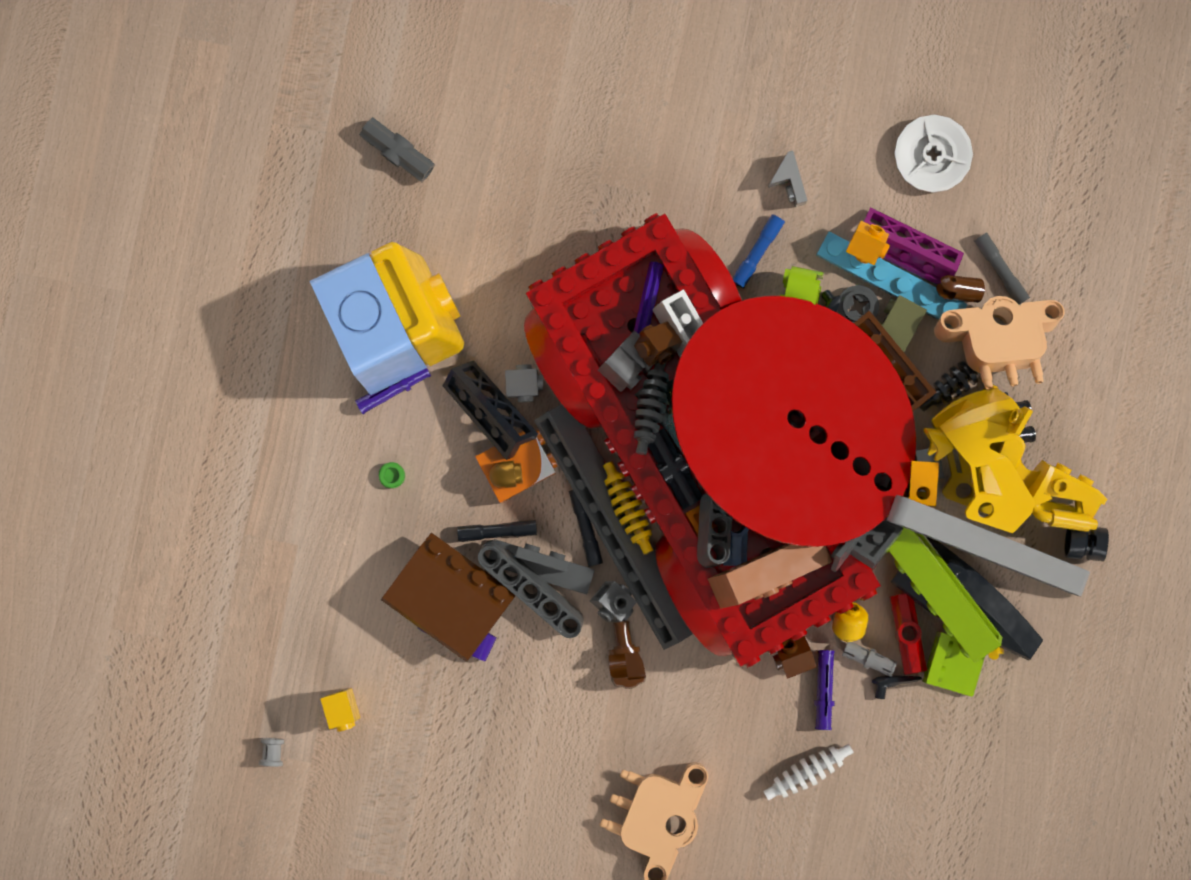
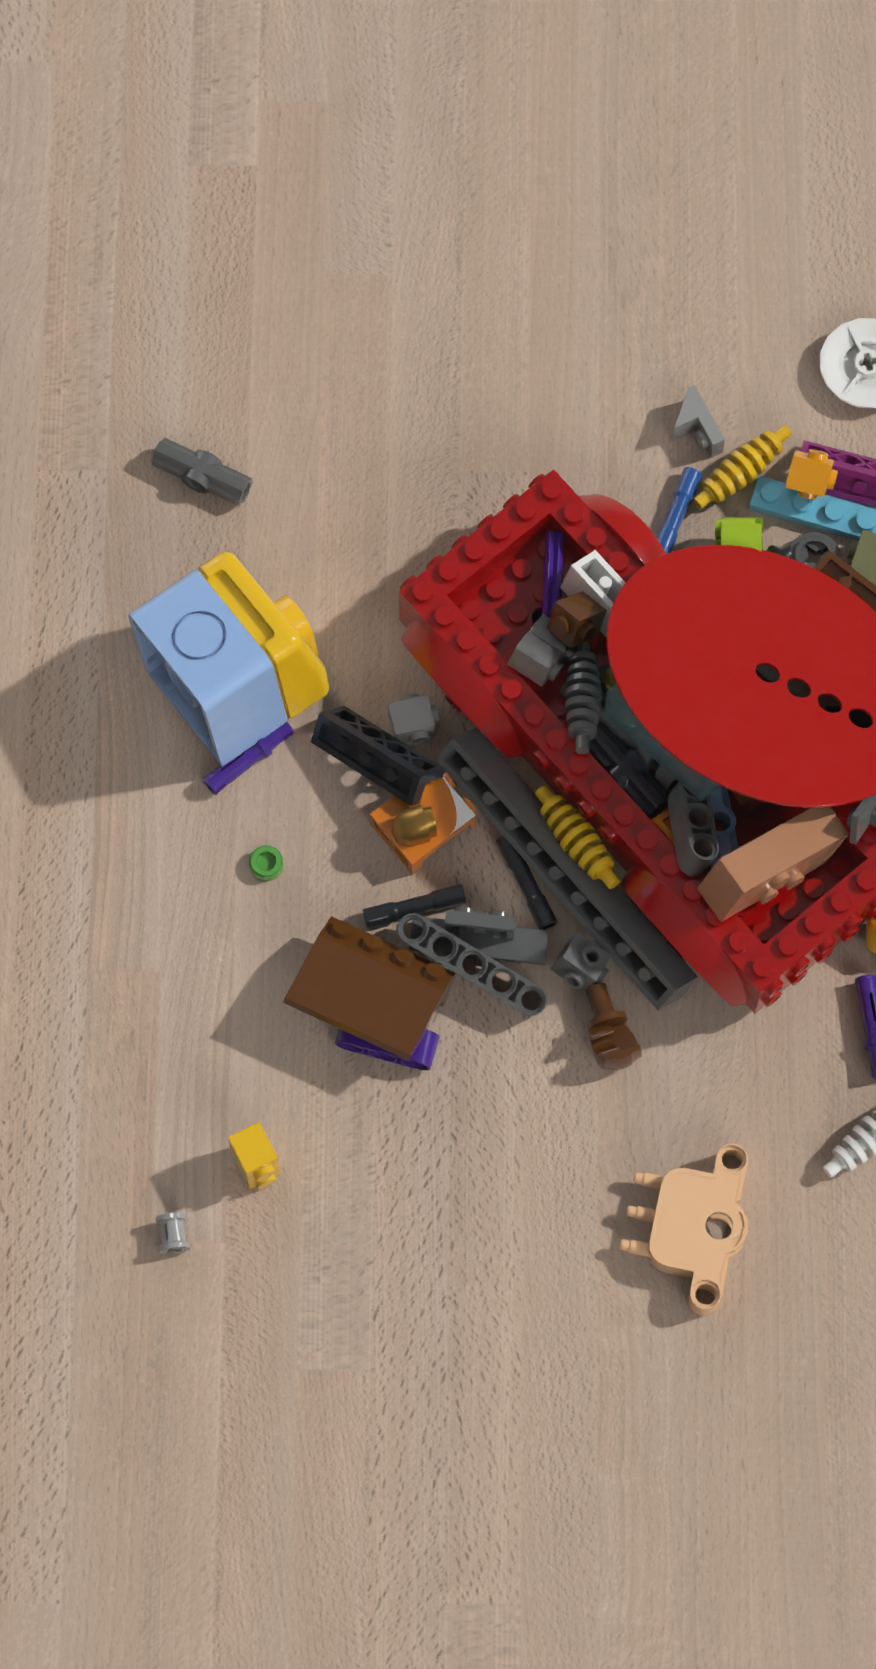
camera: 20 degrees left, 15 degrees down
reddish brown brick [773,636,817,679] -> none
none -> yellow piece [693,425,792,509]

